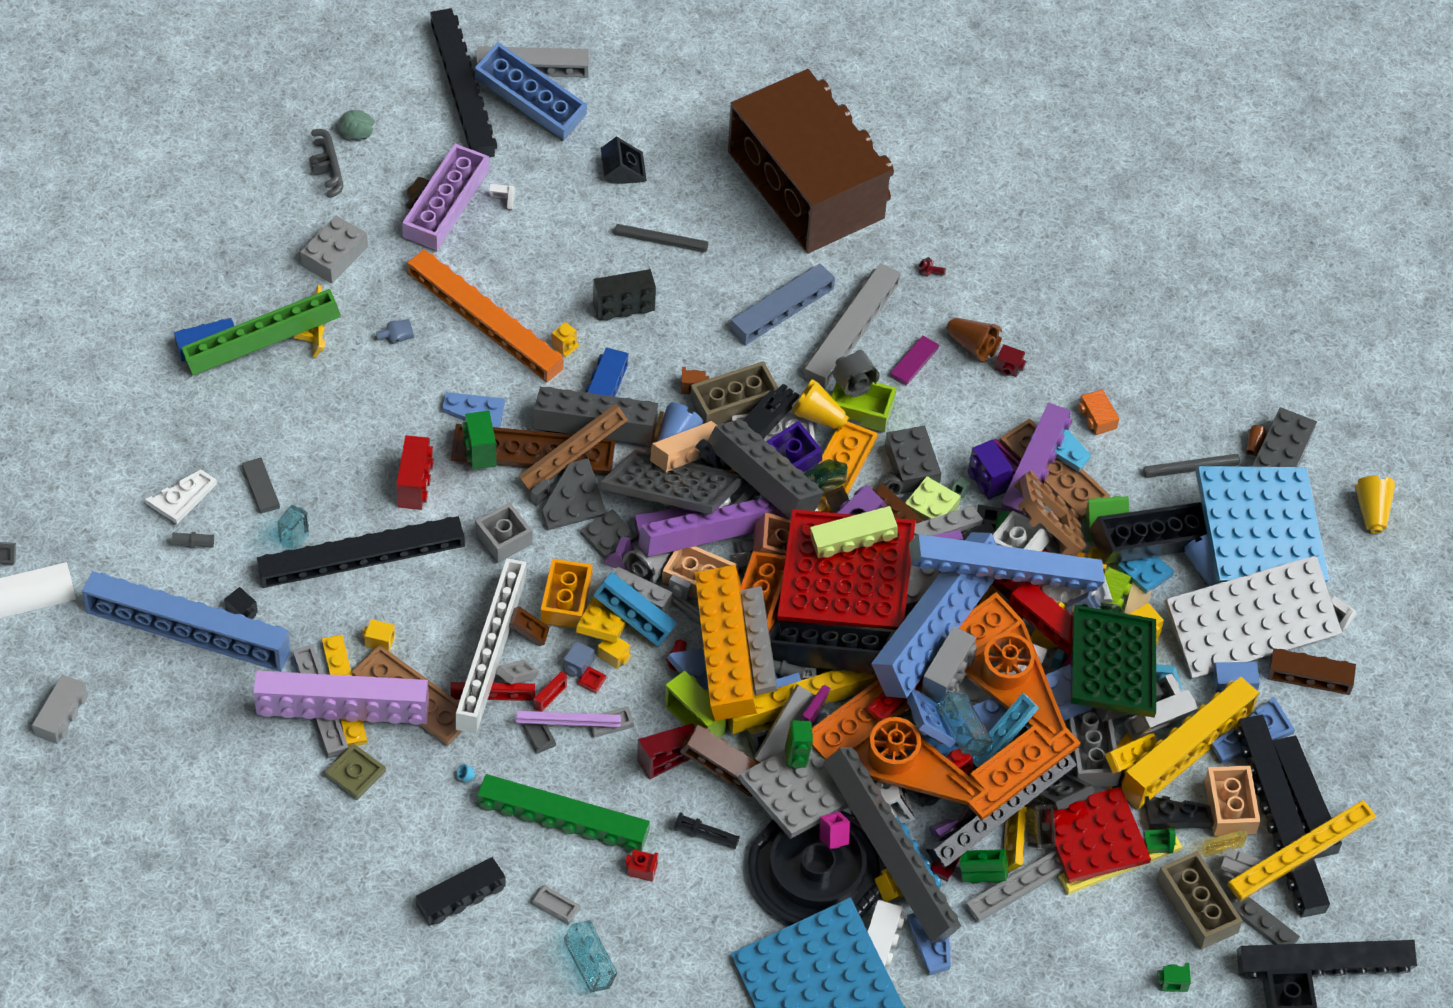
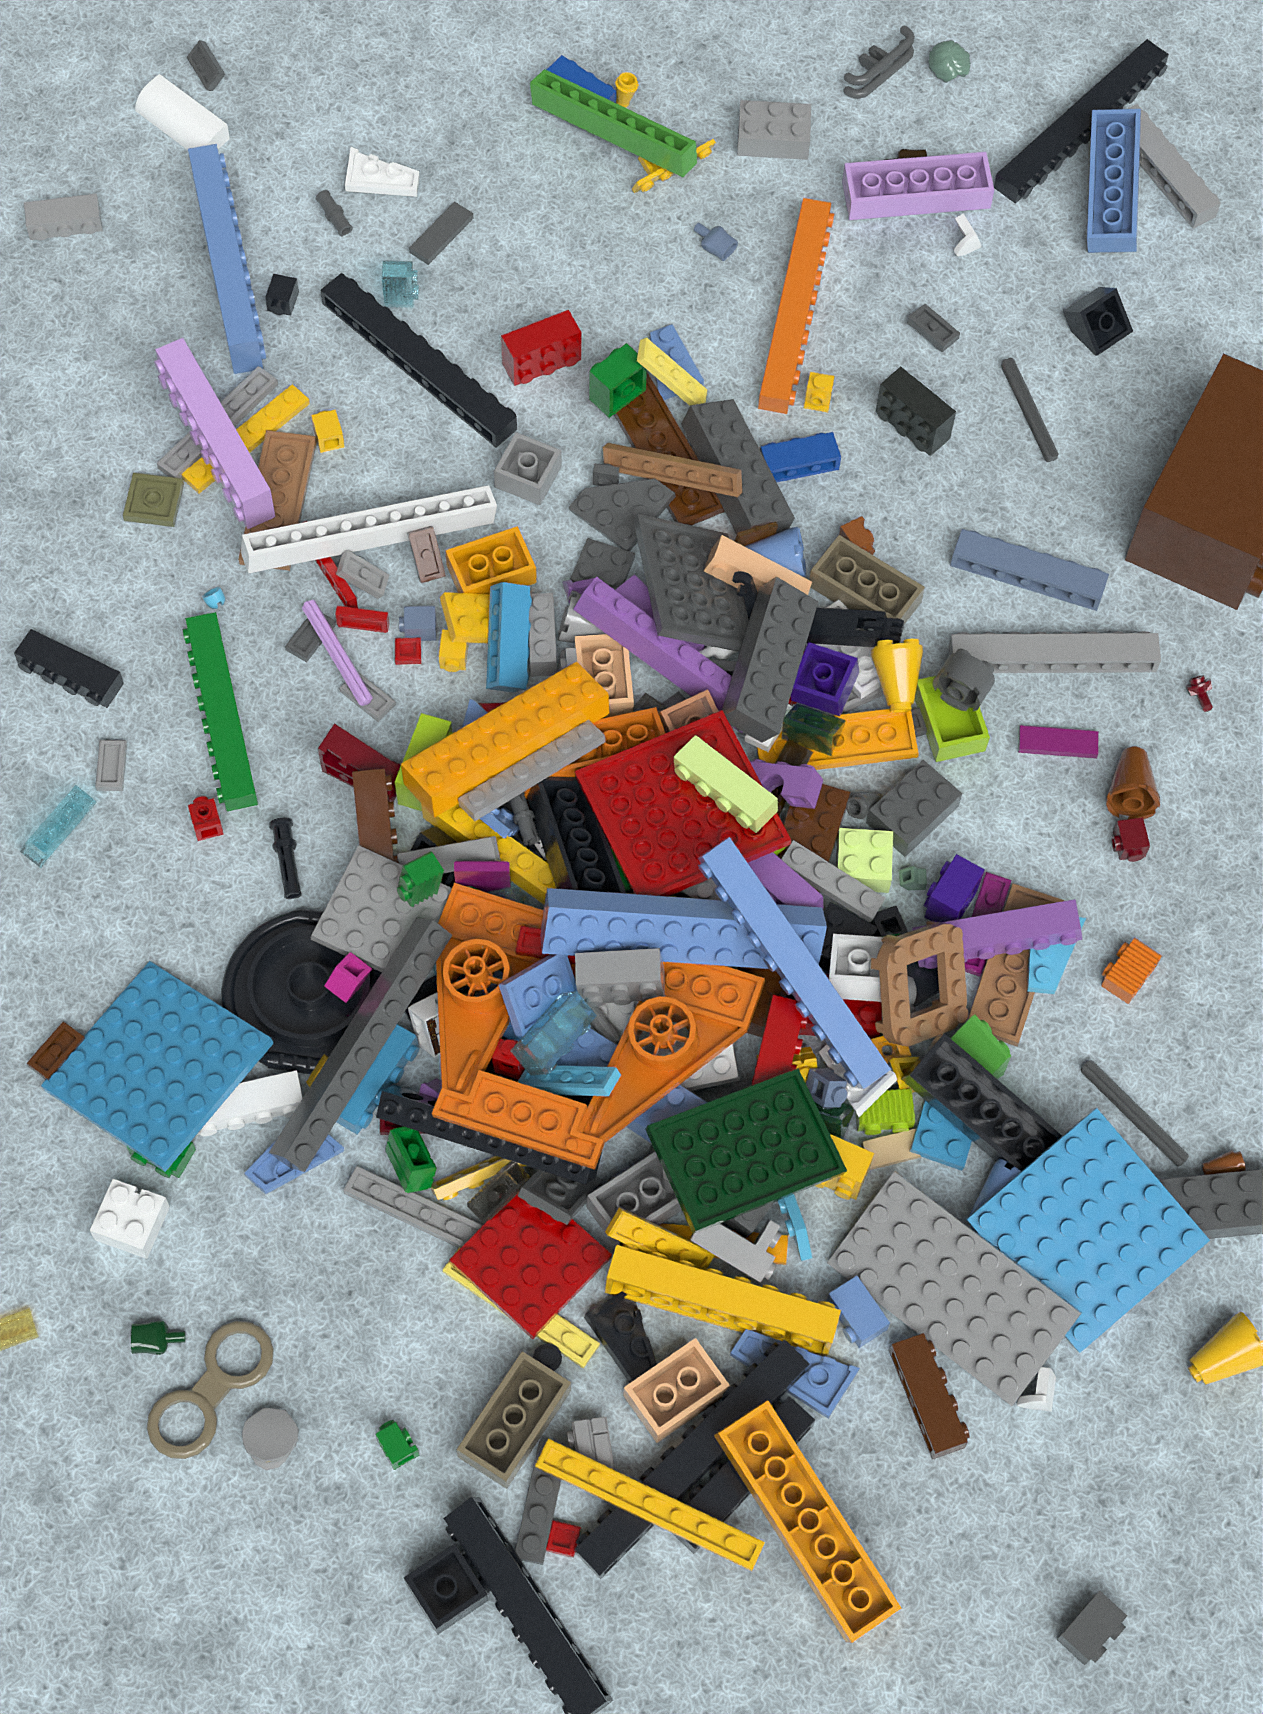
camera: 60 degrees right, 10 degrees up
green tile [1143,828,1176,854] -> none
clear yellow tile [1202,830,1247,857] -> none
none -> black plate [533,1343,562,1371]
none -> red tile [546,1520,581,1558]
none -> yellow cone [615,72,639,108]
none -> light yellow tile [637,338,707,406]
none -> light orange brick [714,1401,901,1643]
none -> dark grey plate [907,304,960,352]

